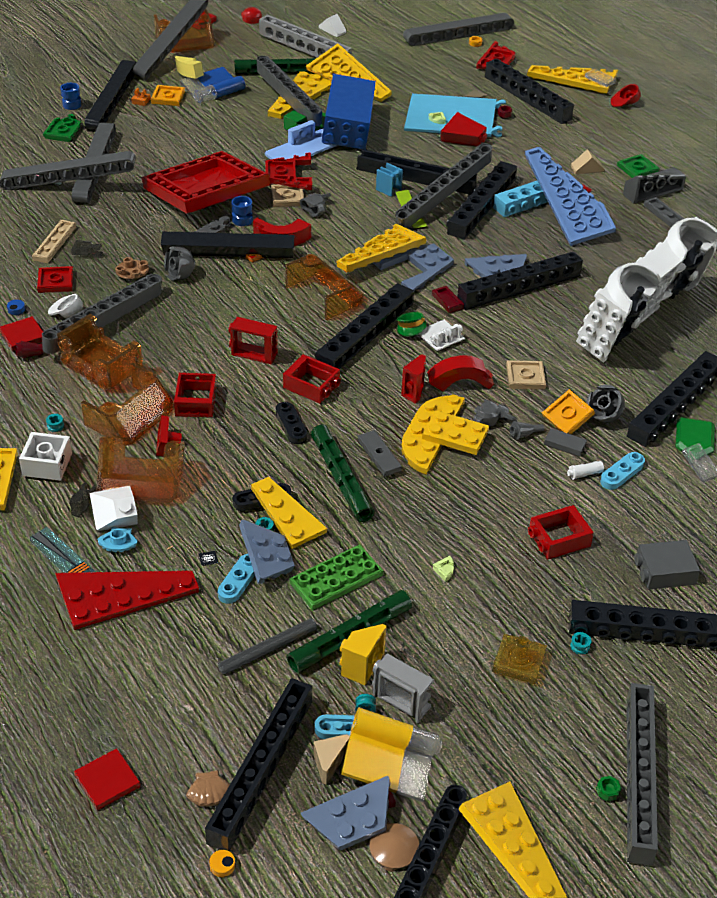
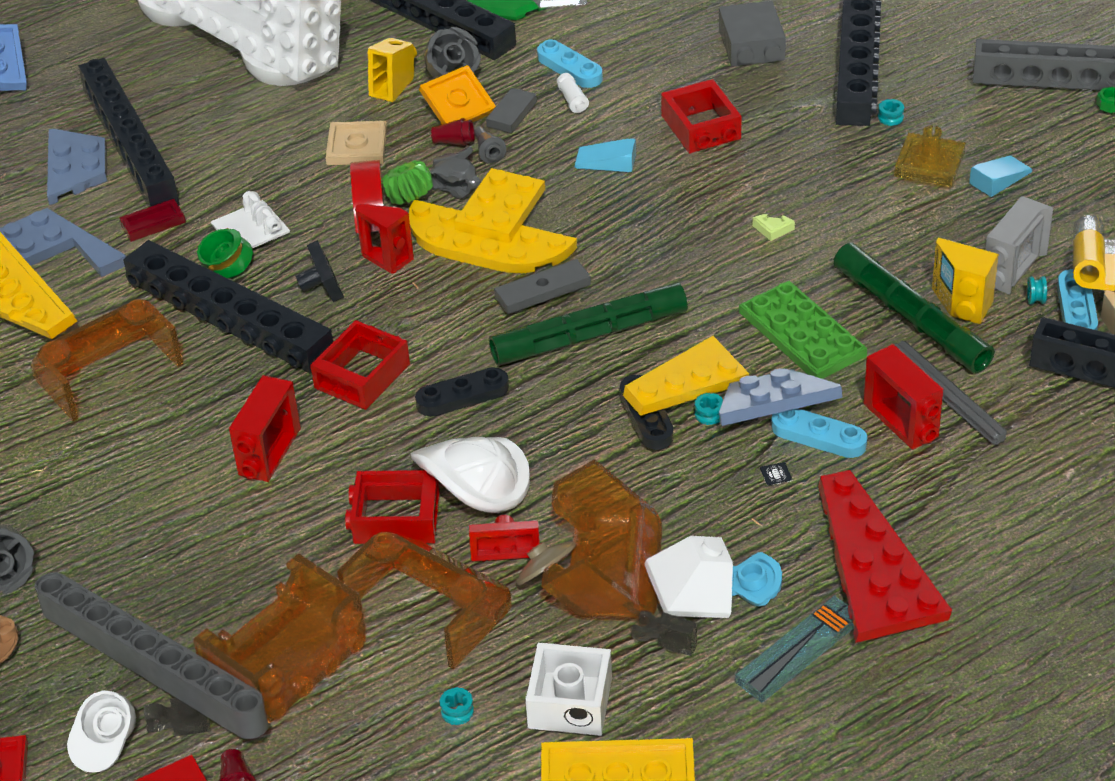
camera: 85 degrees left, 0 degrees up
none -> black tile [295,240,344,302]
none -> yellow torso [368,38,417,102]
none -> bright green gear [382,160,433,205]
none -> white piece [411,437,530,513]
none -> dark red cone [431,118,475,146]
none -> dark tan dish [516,541,576,585]
none -> medium azure slope [575,139,636,172]
none -> red window [864,344,943,450]
none -> medium azure slope [969,155,1032,197]

